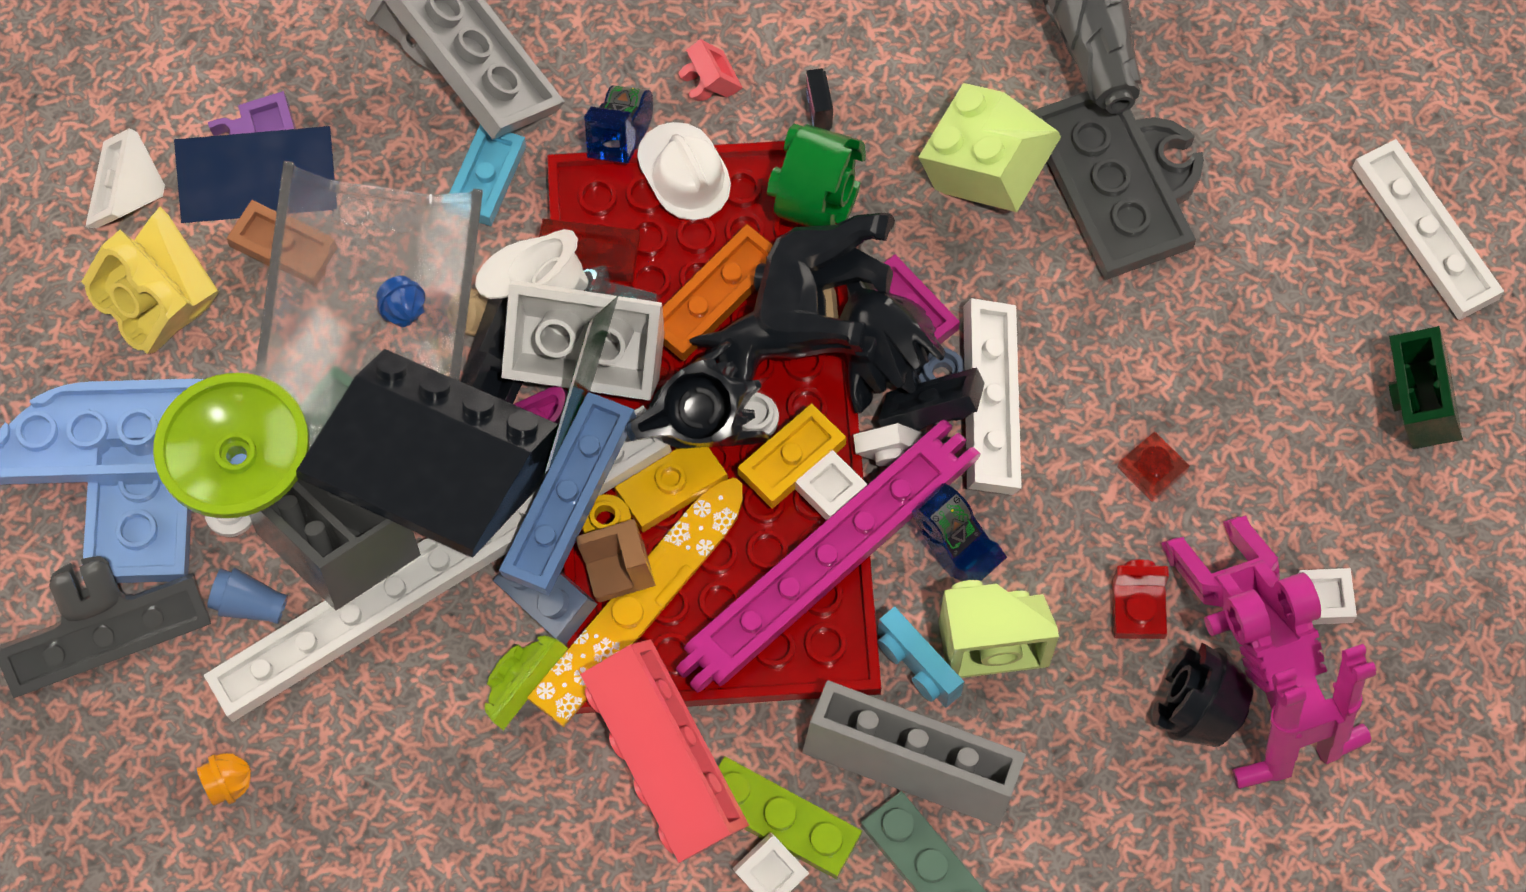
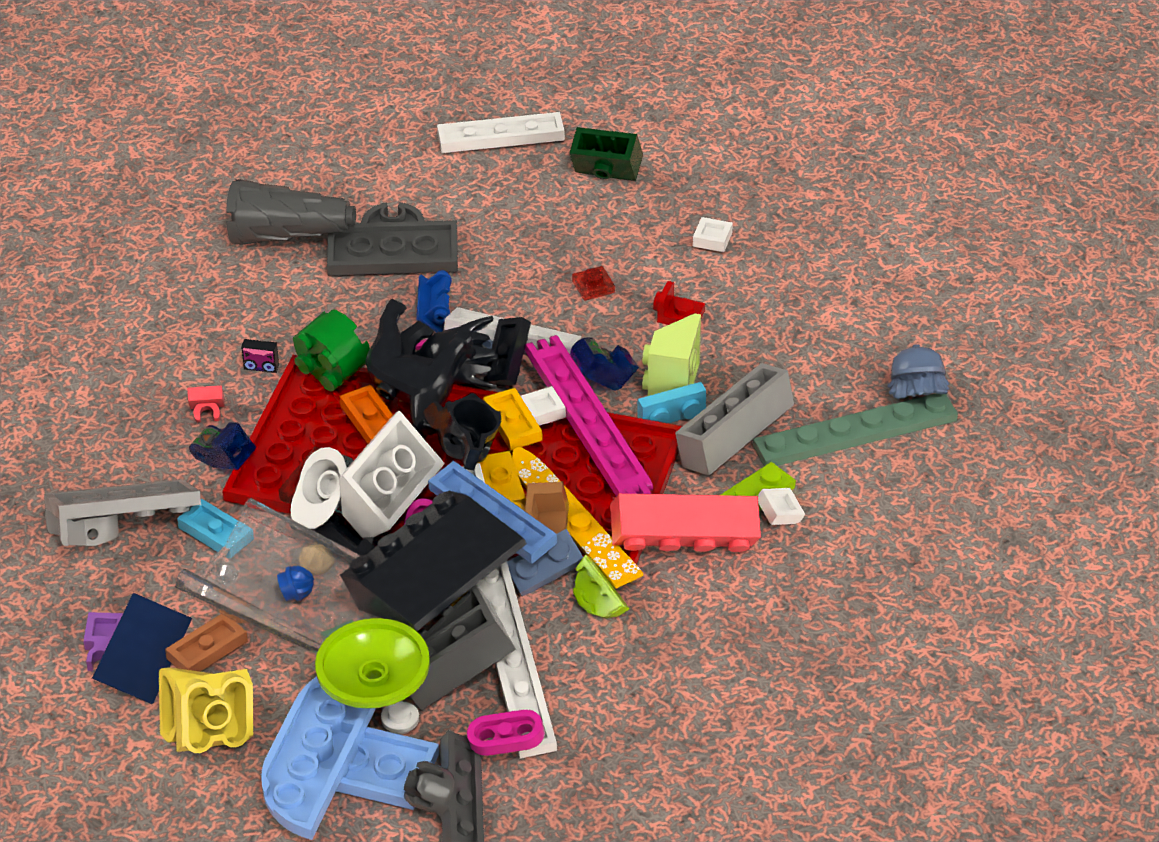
camera: 70 degrees left, 25 degrees down
white slope [86,128,165,228] -> none
light orange plate [197,753,251,806] -> none
medium blue cone [207,568,288,624] -> none
sticker [544,295,619,474] -> none
white piece [637,122,731,221] -> none
white plate [853,423,921,466] -> none
yellowish green slope [918,83,1061,212] -> none
black cone [1153,643,1254,747] -> none
dark pink piece [1161,515,1376,789] -> none
none -> blue hinge [417,270,452,333]
none -> dark pink plate [467,710,545,756]

